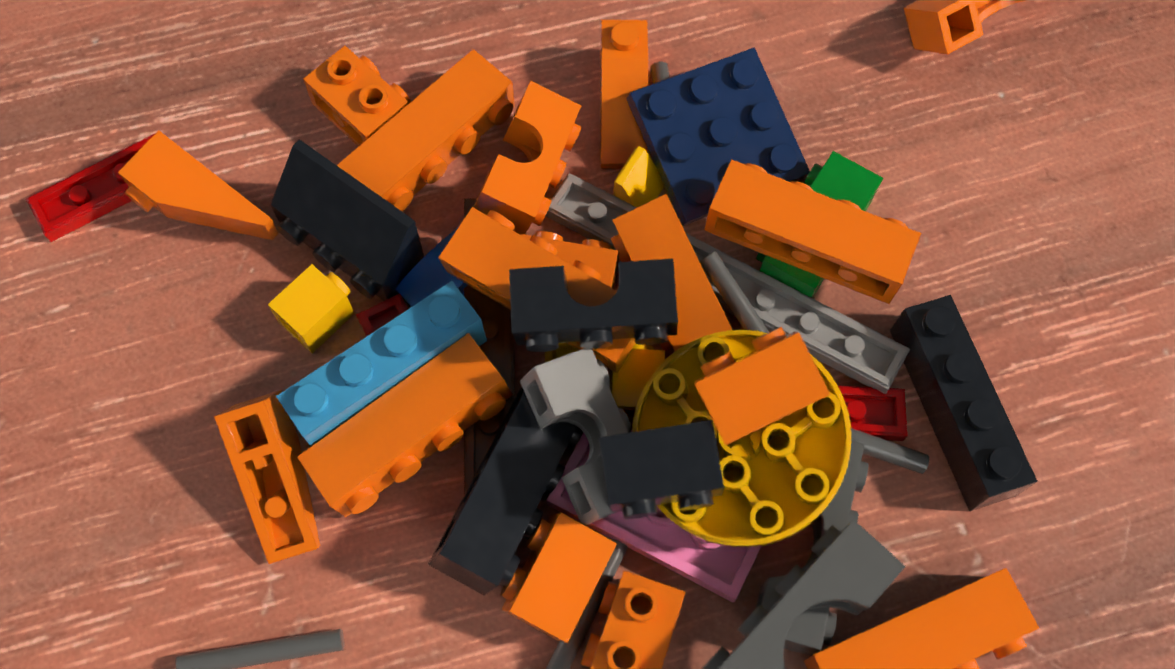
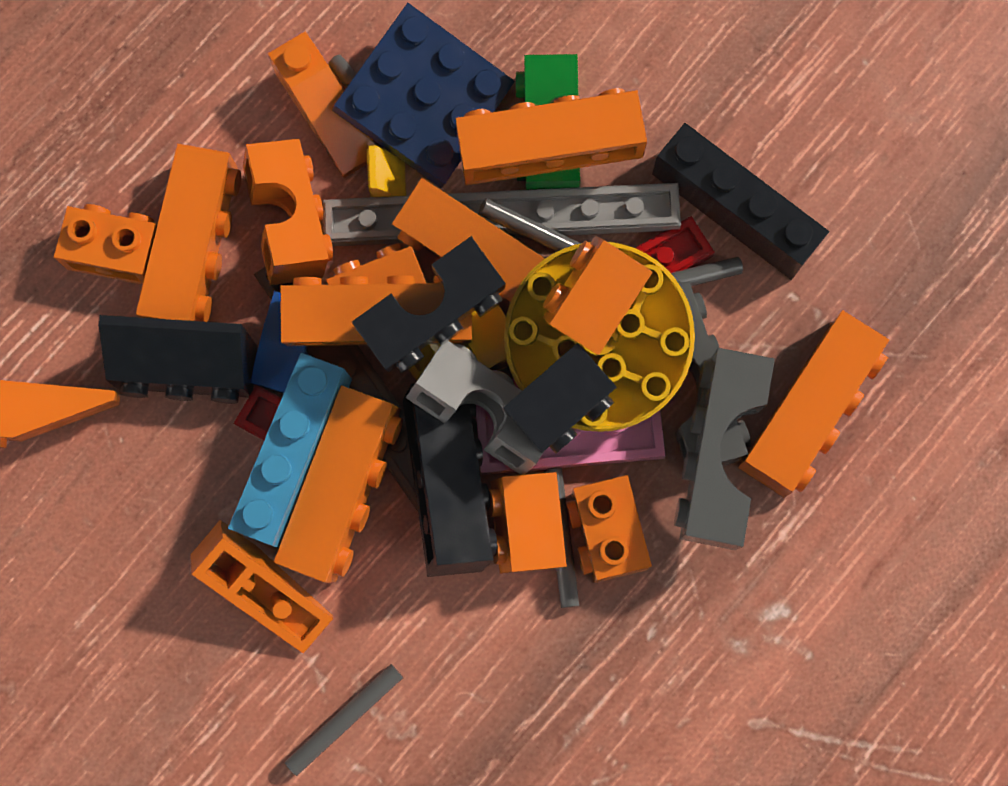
camera: 30 degrees left, 10 degrees up
yellow brick [267,264,355,353] -> none

